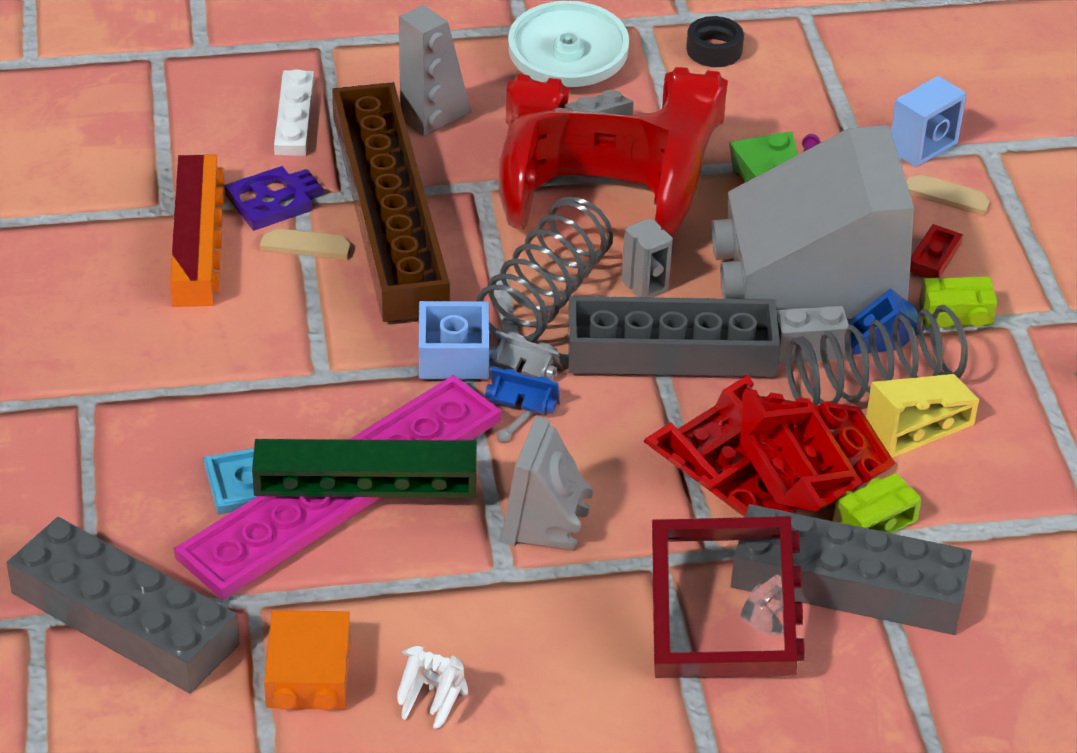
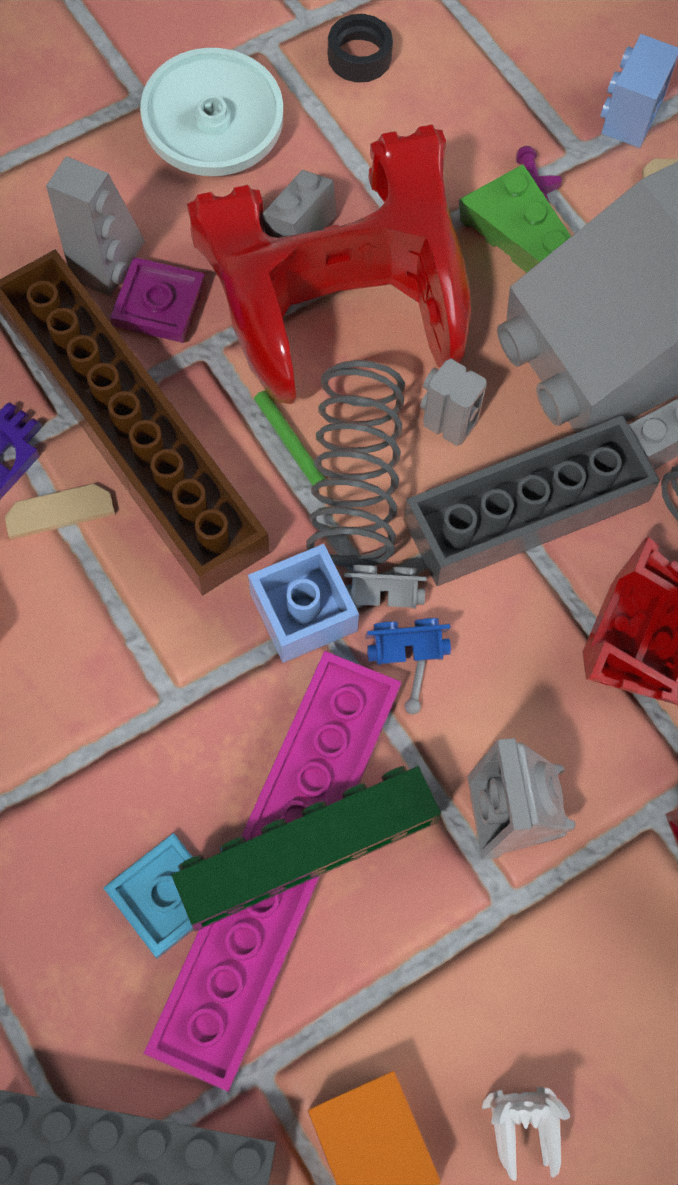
camera: 25 degrees left, 25 degrees up
none -> magenta plate [110,257,205,343]
none -> bright green bar [254,391,326,486]

